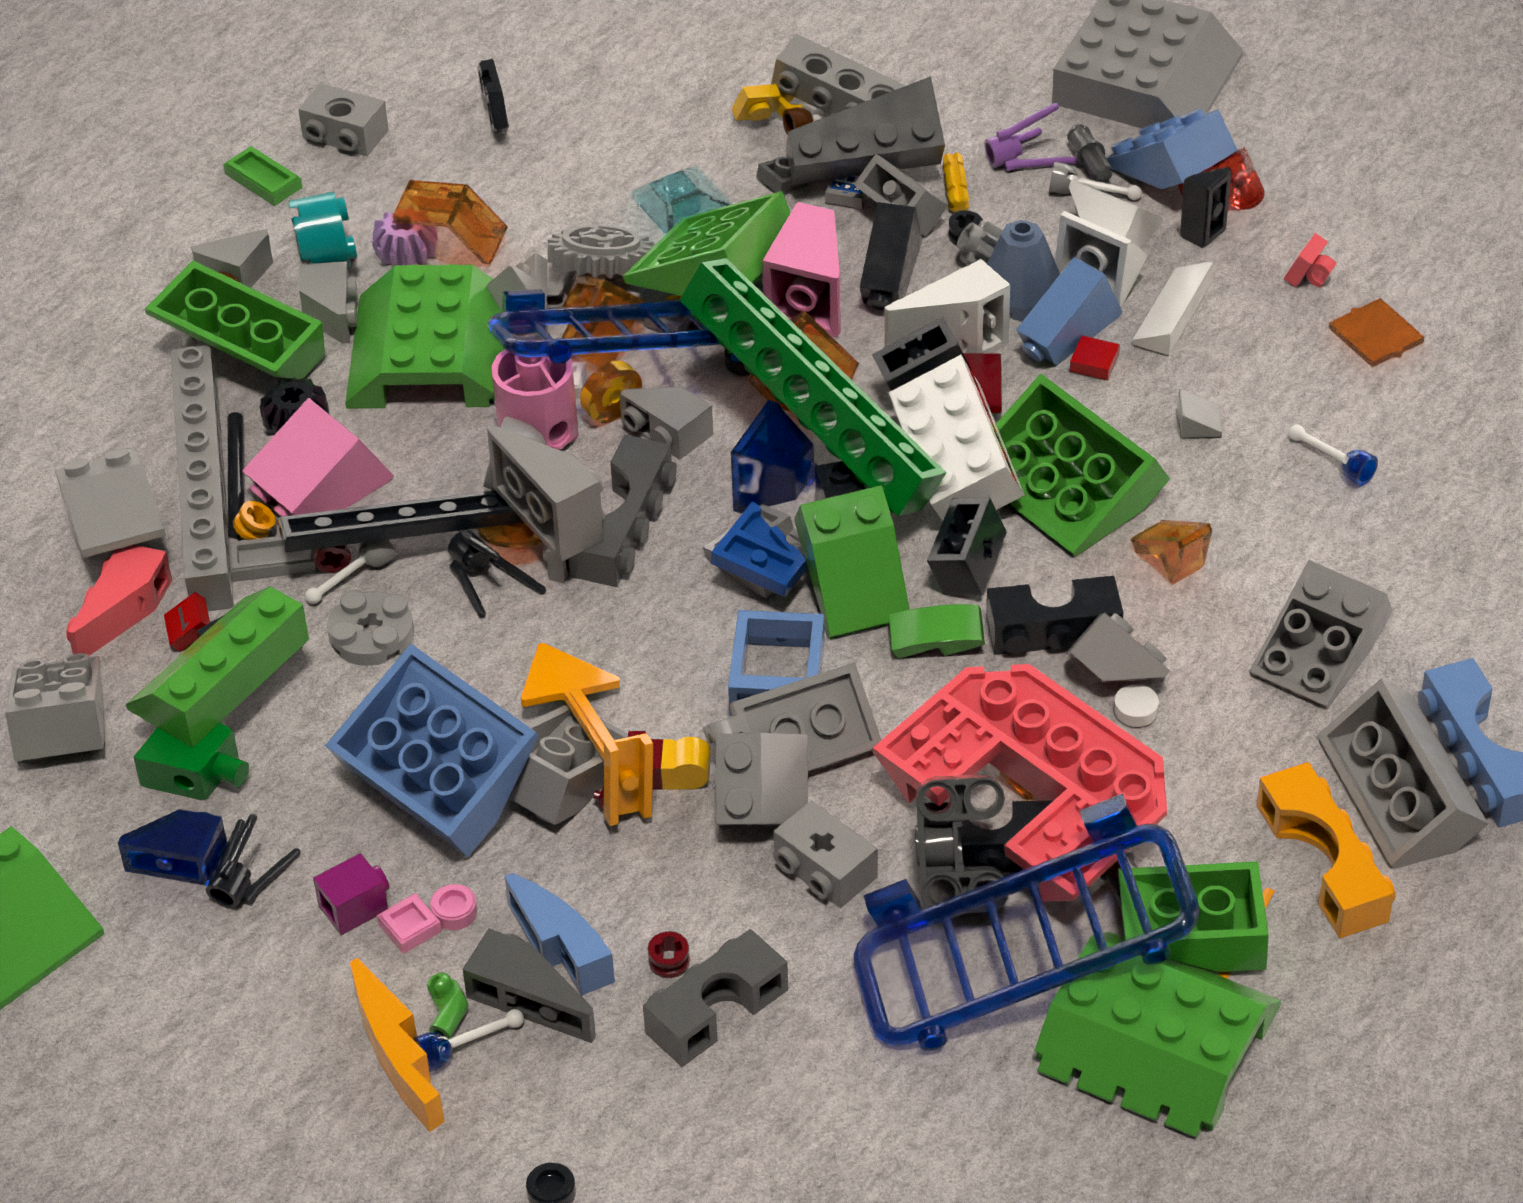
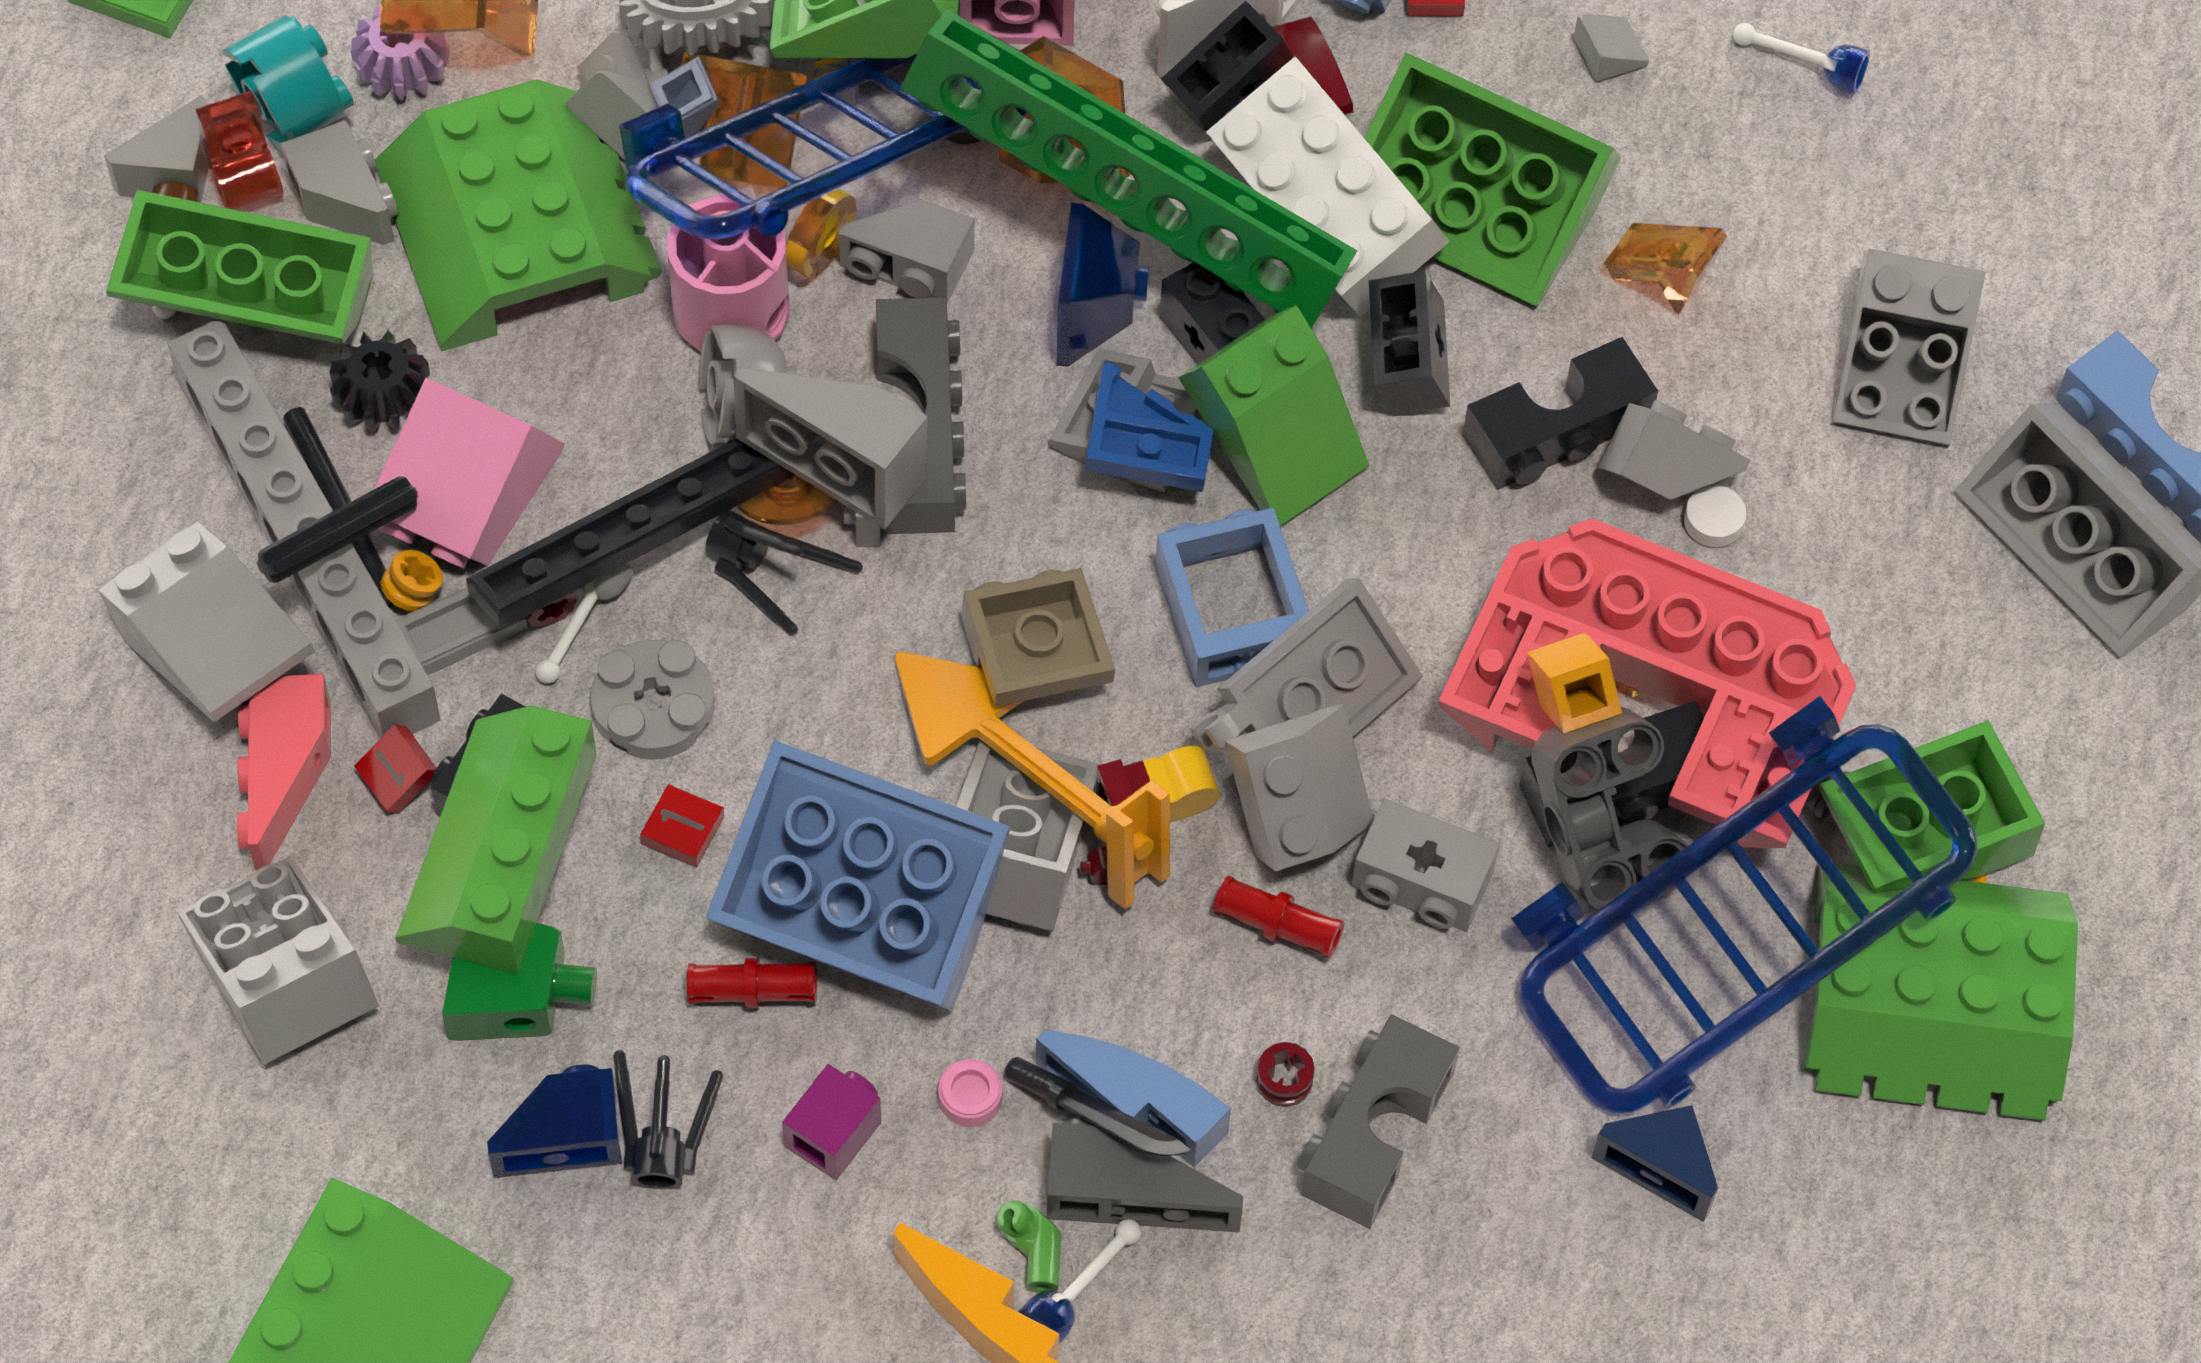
camera: 25 degrees left, 15 degrees up
bright pink tile [377,893,442,954] -> none
bright green slope [889,604,985,659] -> none
light orange arch [1257,762,1396,939] -> none
none -> clear red plate [195,91,284,210]
none -> black axle [256,476,419,583]
none -> red tile [640,784,725,867]
none -> sand blue slope [649,56,721,145]
none -> red pin [687,958,818,1008]
none -> dark tan plate [961,568,1115,707]
none -> black piece [1005,1057,1191,1156]
none -> red pin [1213,875,1344,959]
none -> light orange brick [1527,633,1622,734]
none -> dark blue slope [1591,1105,1718,1222]

